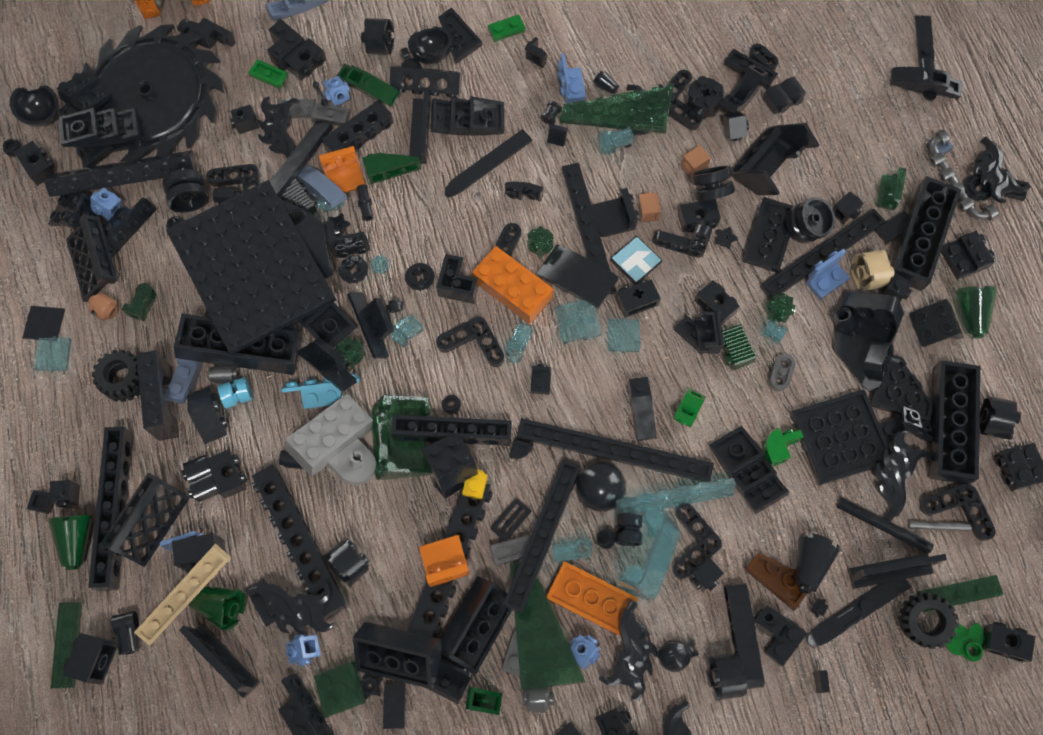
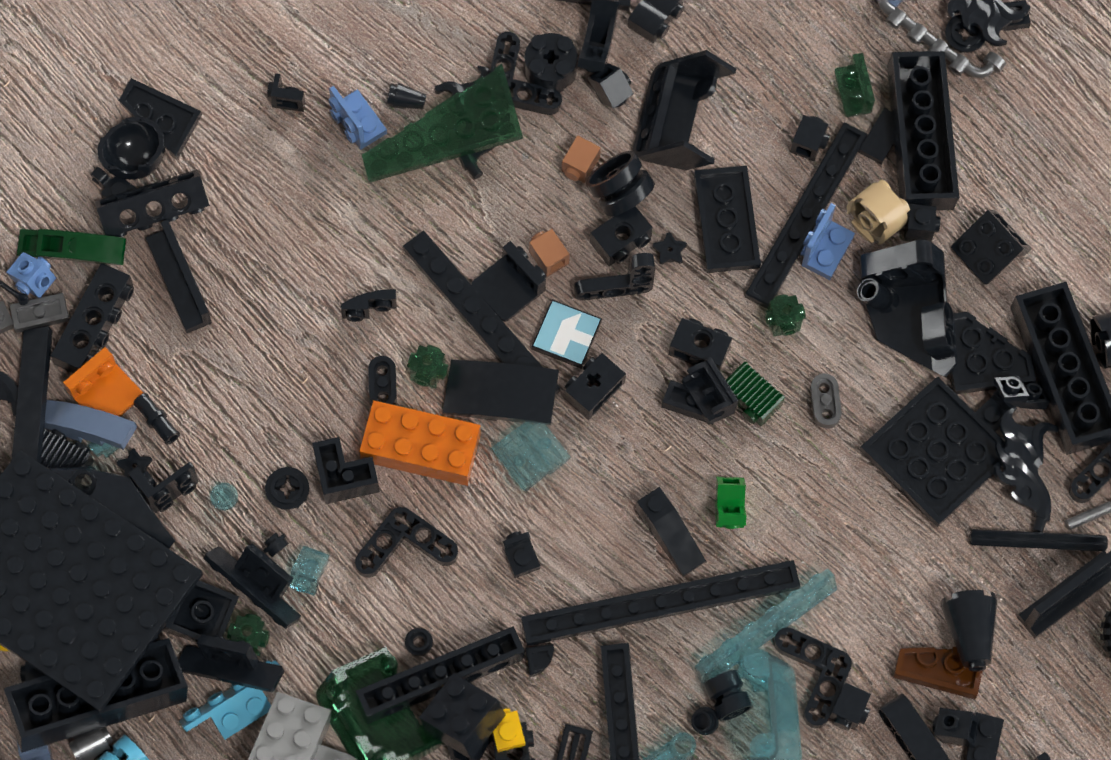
camera: 30 degrees left, 0 degrees up
black gear [338,256,368,284] -> none
black brick [361,18,395,55] -> none
dark green slope [362,153,421,185] -> none
black slope [431,96,504,136] -> none
black piece [444,129,533,198] -> none
green plate [488,14,525,42] -> none
clear light blue piece [506,323,533,364] -> none
black bush [541,101,562,125] -> none
black tile [547,124,568,147] -> none
black cylinder [575,461,626,512] -> none
clear light blue piece [598,127,635,155] -> none
clear light blue piece [608,318,640,353] -> none
black slope [709,426,789,515] -> none
clear light blue wheel [762,319,788,345] -> none
green brick [762,428,803,466] -> none
black wheel [786,197,835,243] -> none
black piece [807,579,911,647] -> none
black plate [811,598,829,618] -> none
black plate [941,230,995,280] -> none
clear green cone [956,286,997,339] -> none

